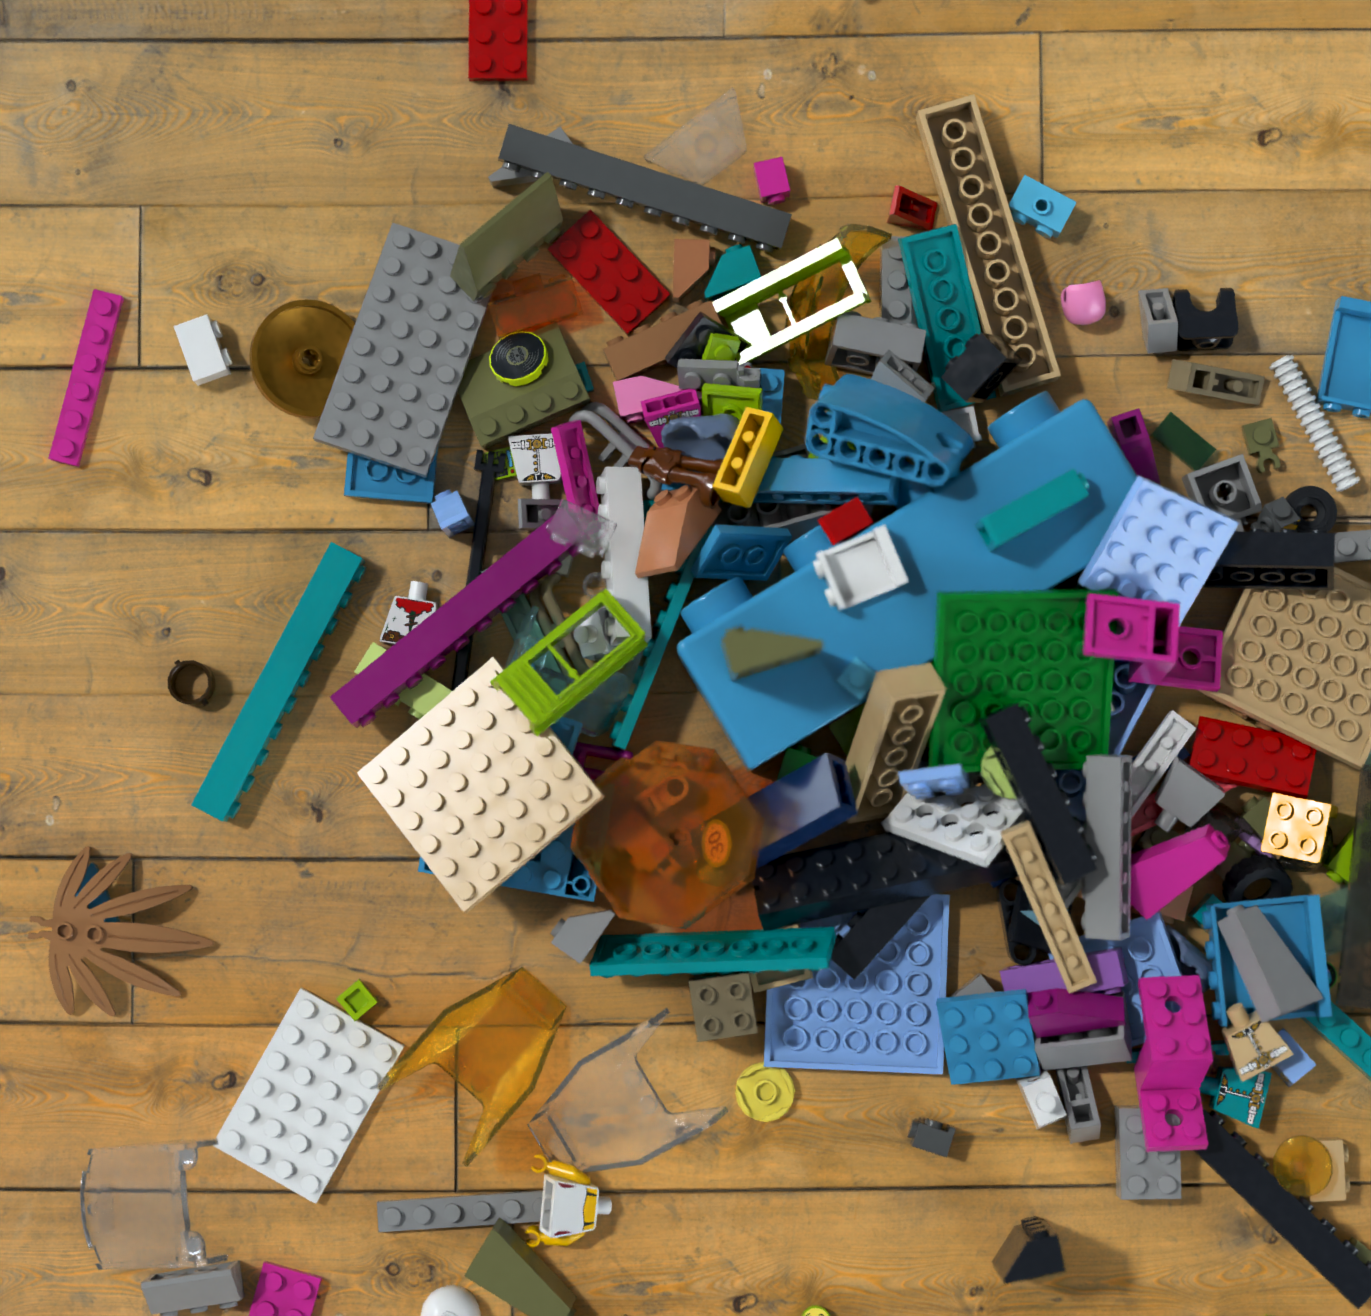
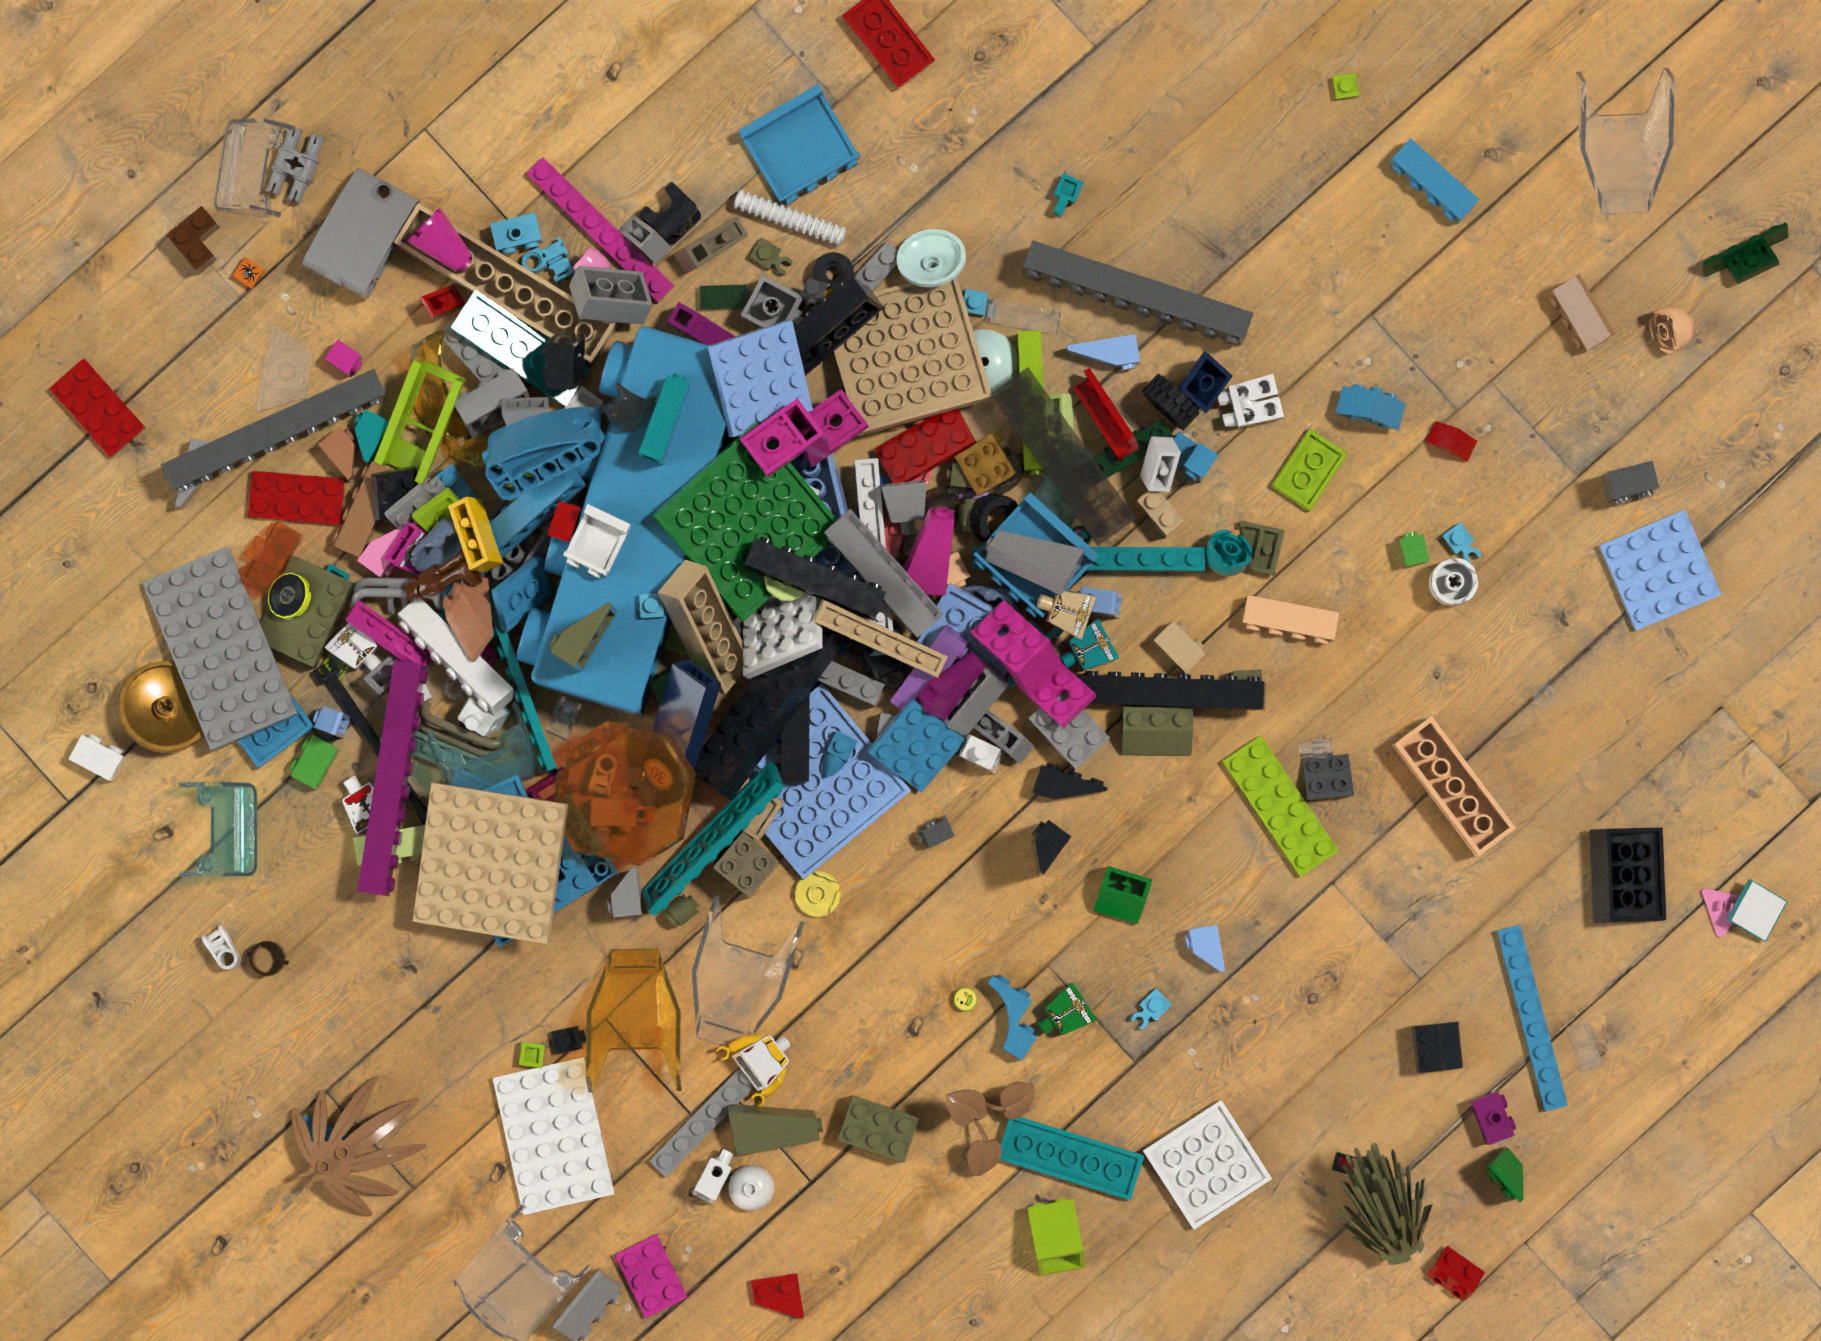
camera: 50 degrees left, 0 degrees up
dark pink plate [48,289,124,467] -> none
teal brick [191,542,367,822] -> none
olive slope [450,172,563,301] -> none
lime piece [490,588,648,737] -> none
clear bracket [545,499,617,558] -> none
lime plate [702,333,741,361] -> none
light blue plate [899,764,971,799] -> none
clear yellow dish [1273,1135,1333,1197] -> none
none -> clear light blue windscreen [179,782,257,877]
none -> white piece [201,925,241,970]
none -> orange tile [232,257,265,289]
none -> bright green brick [290,735,340,790]
none -> light grey panel [302,168,420,299]
none -> dark pink cone [407,207,472,271]
none -> dark pink plate [479,645,498,667]
none -> medium azure piece [522,237,574,285]
none -> dark pink plate [527,157,674,303]
none -> clear slope [546,695,582,741]
none -> black bracket [551,1026,587,1054]
none -> light grey brick [569,266,653,324]
none -> clear smoke piece [602,382,657,432]
none -> olive brick [664,894,699,928]
none -> white torso [693,1148,733,1205]
none -> light grey brick [817,661,885,707]
none -> dark azure plate [823,730,858,778]
none -> black slope [1032,763,1108,800]
none -> olive slope [1122,707,1193,755]

